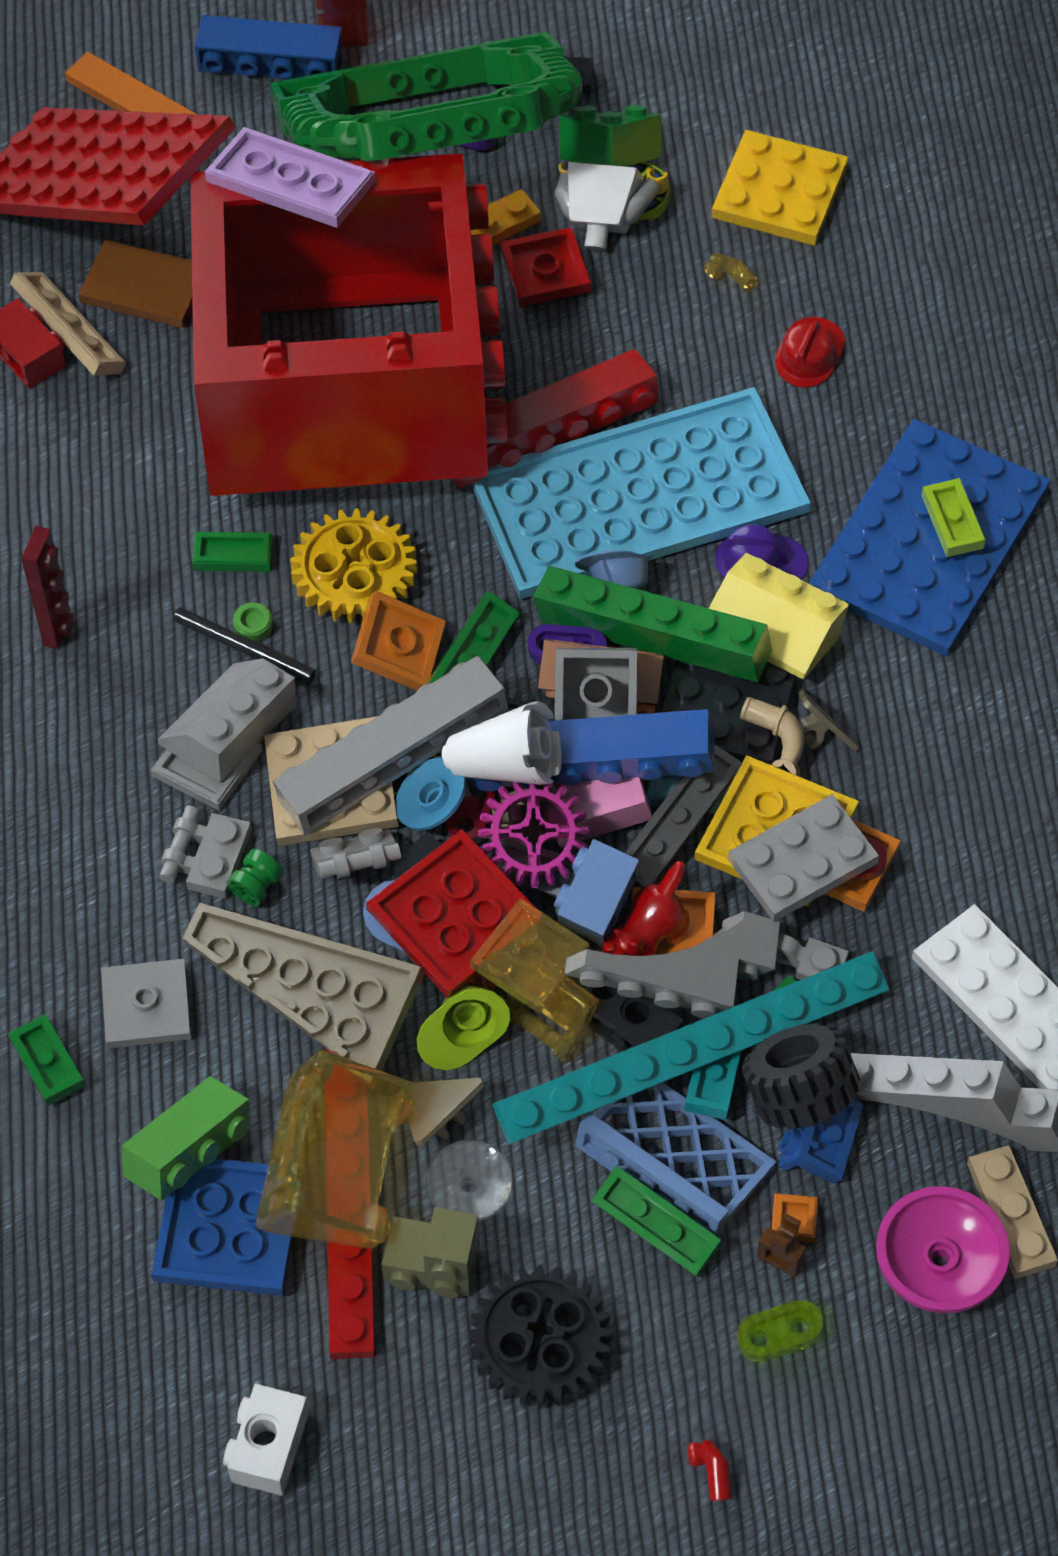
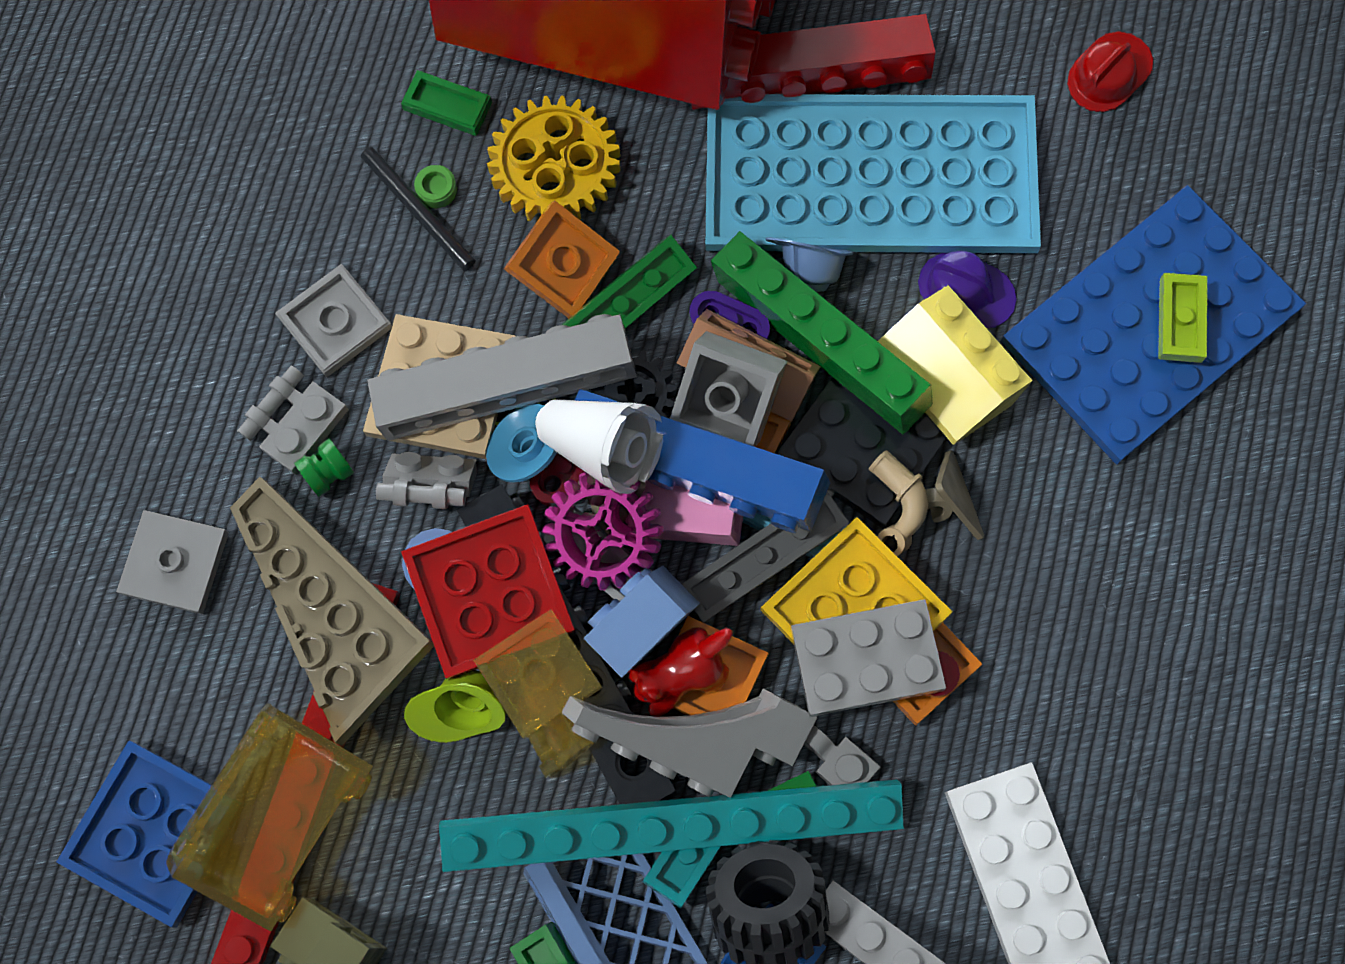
camera: 25 degrees right, 15 degrees up
green plate [8,1014,85,1106] -> none
dark red plate [21,525,74,649] -> none
bright green brick [121,1076,250,1201] -> none
light grey slope [158,658,296,783] -> none
dark tan piece [400,1078,484,1146] -> none
clear dish [426,1140,512,1221] -> none

